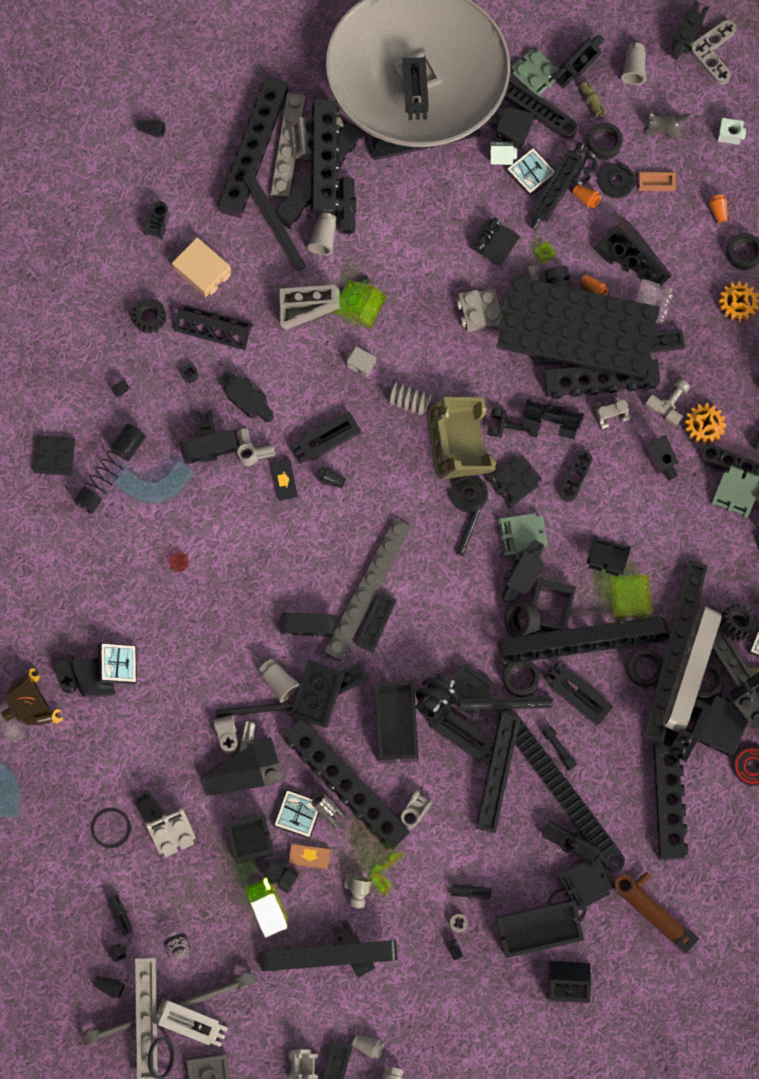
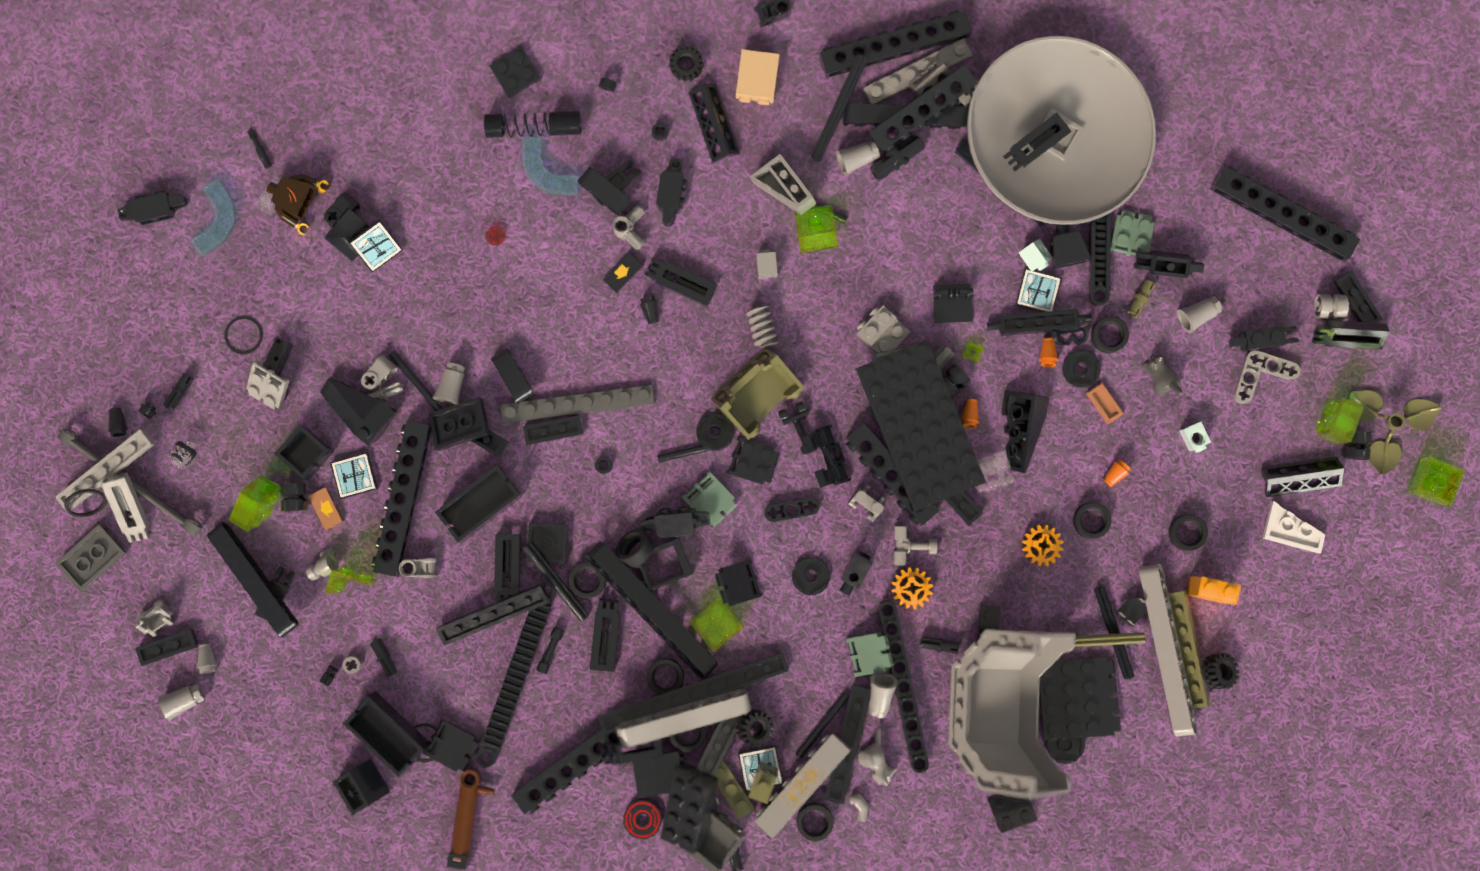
camera: 55 degrees right, 10 degrees up
dark grey hinge [311,792,347,828] -> none
black piece [415,673,458,720] -> none
black piece [542,820,602,865] -> none
none -> black bush [595,457,613,474]
none -> black tile [792,557,830,595]

